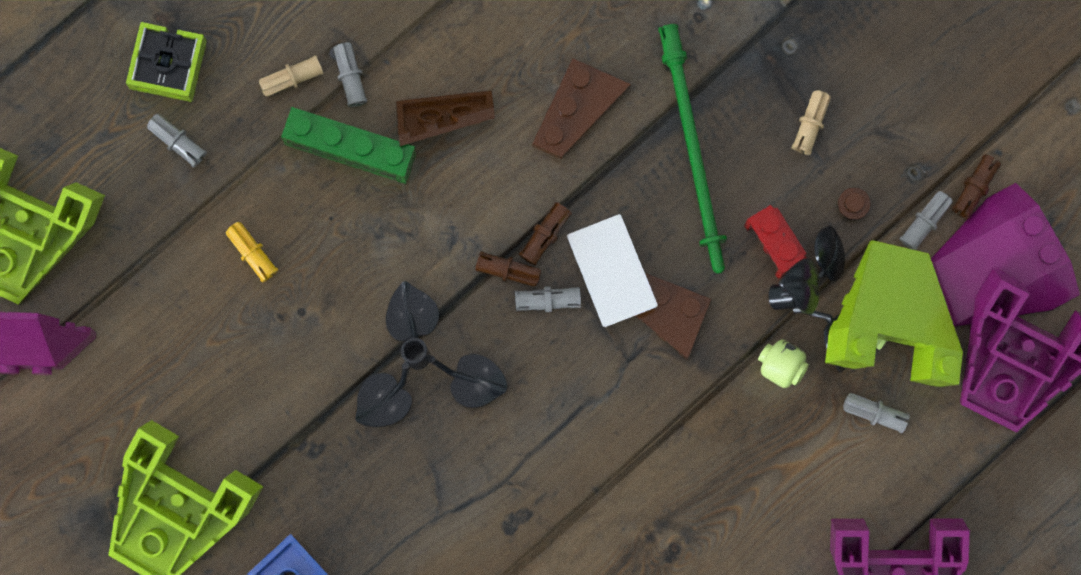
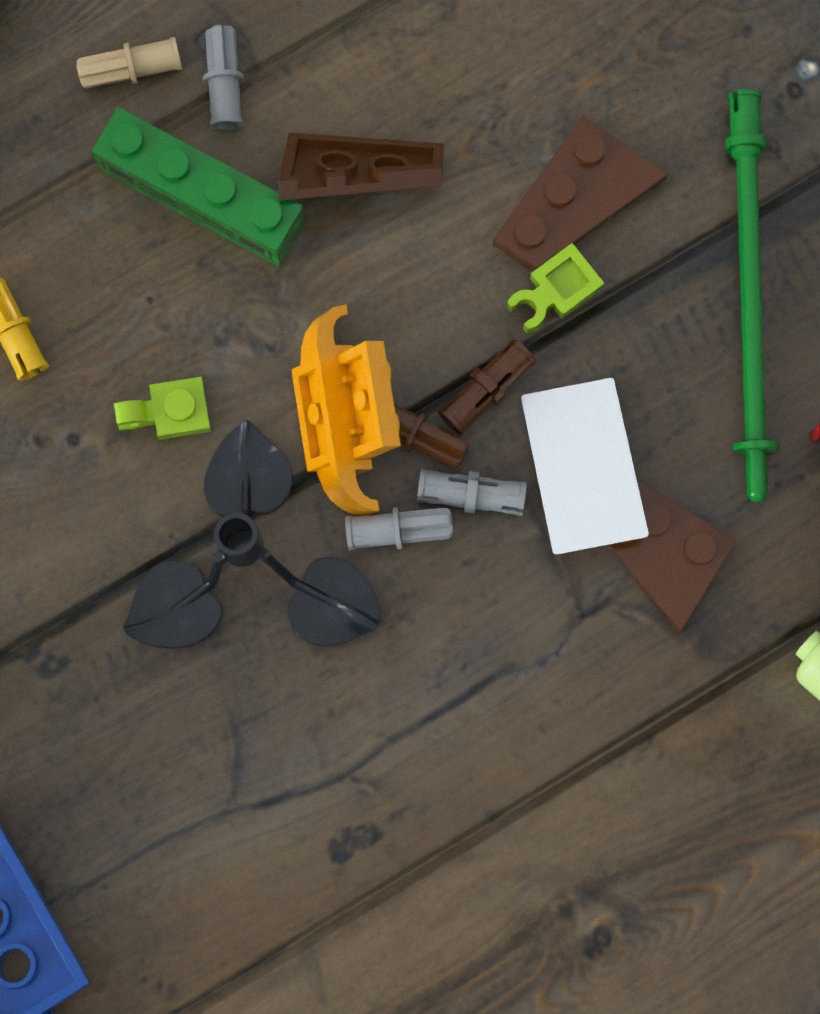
camera: 10 degrees right, 0 degrees up
none -> lime plate [114,376,211,440]
none -> light orange plate [291,304,401,516]
none -> light grey axle [345,507,453,551]
none -> lime plate [506,243,605,334]

